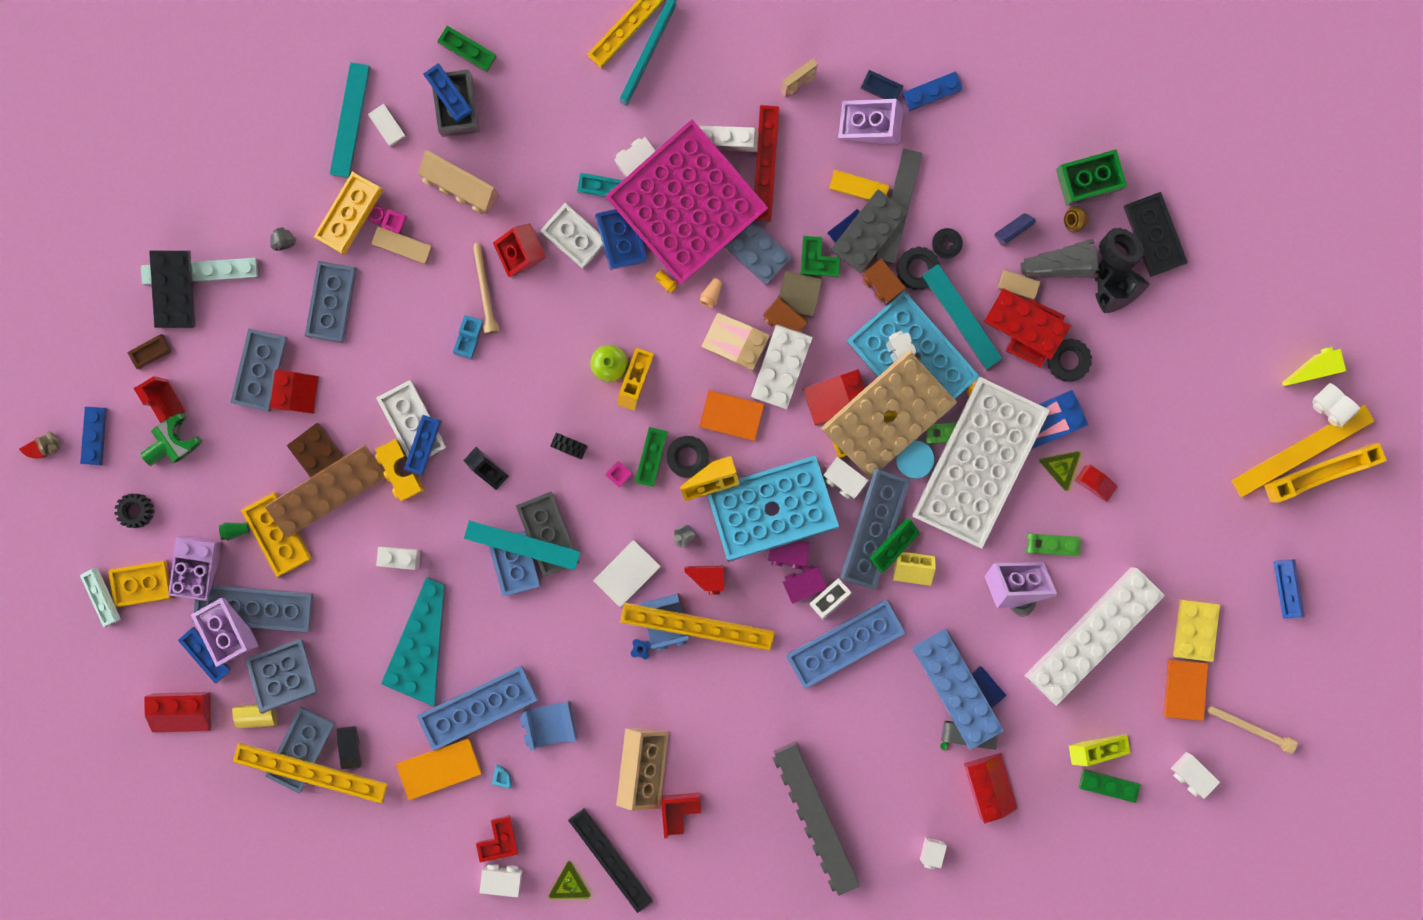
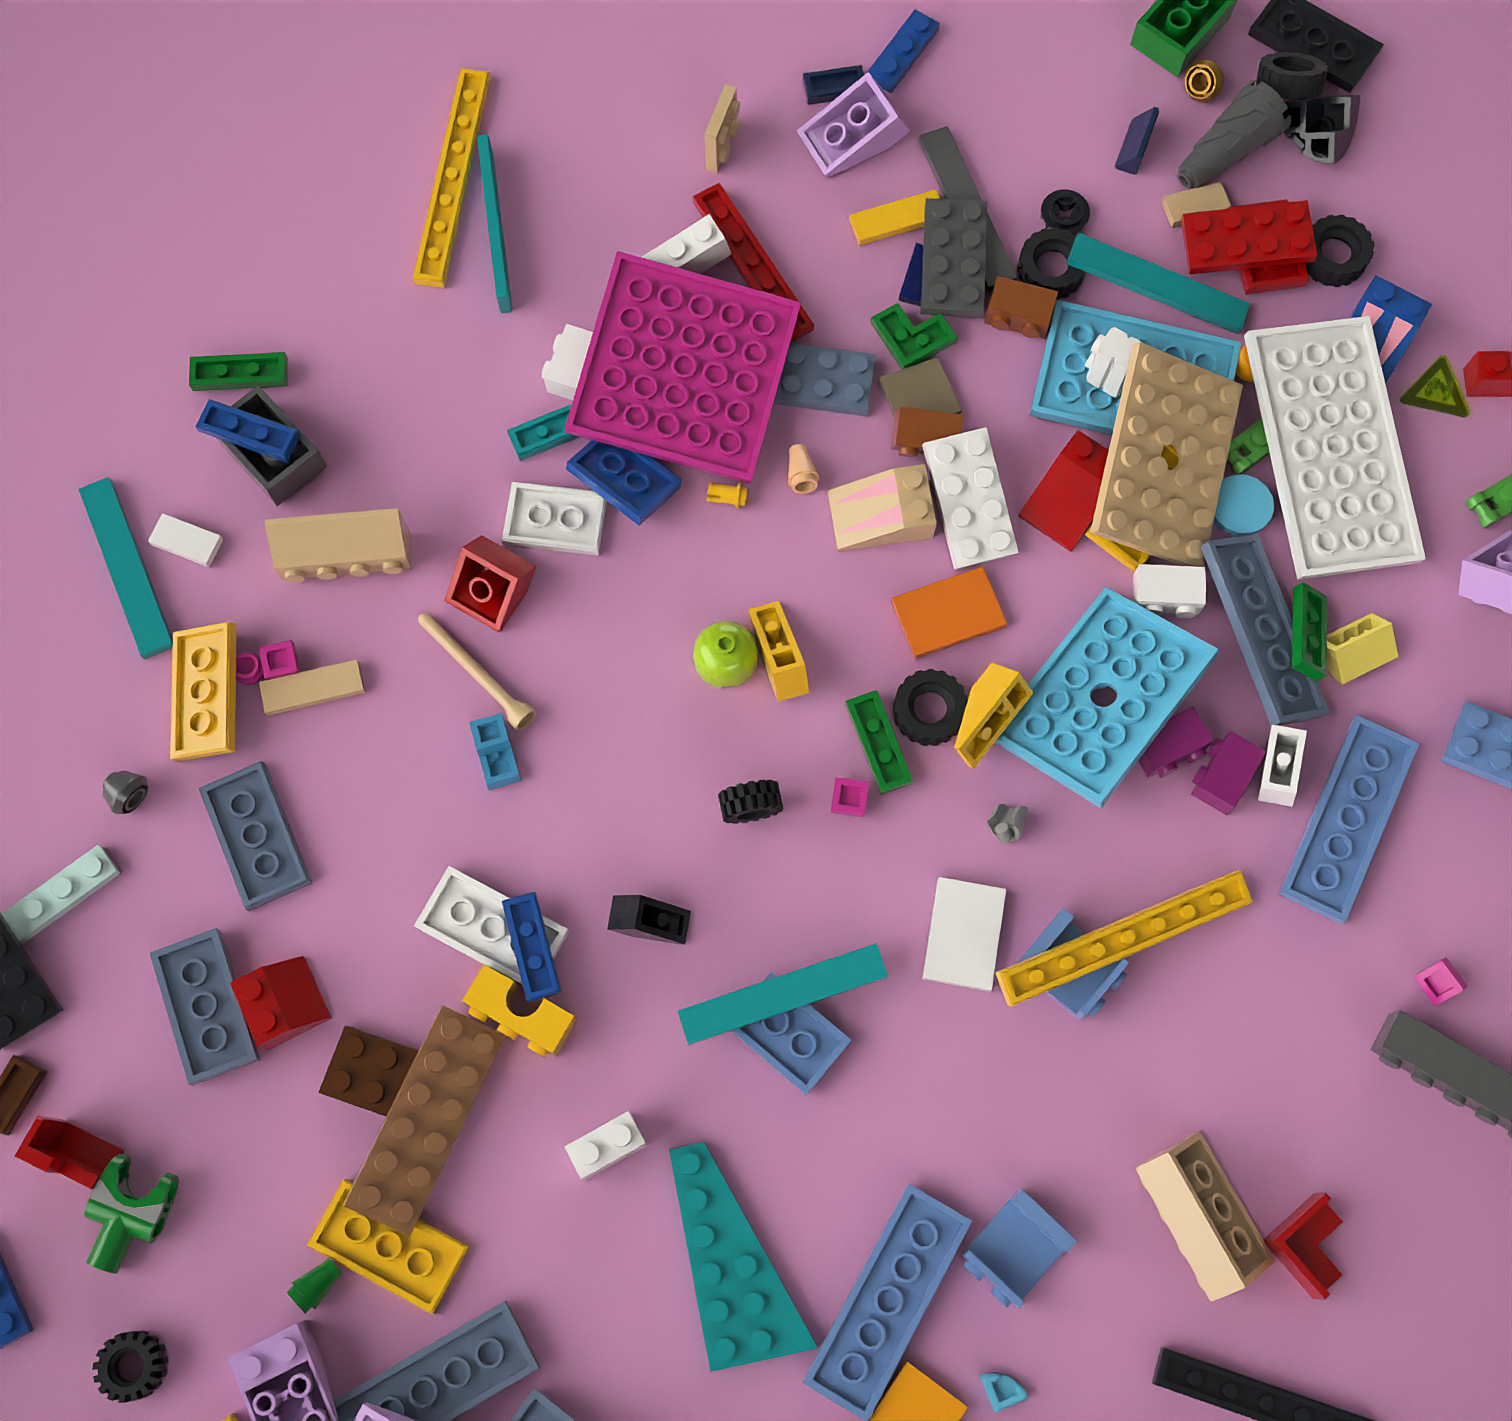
camera: 30 degrees left, 15 degrees down
dark grey plate [516,491,580,577] -> none
blue plate [631,639,651,660] -> none
red slope [684,566,724,595] -> none
none -> dark pink plate [1414,957,1467,1006]

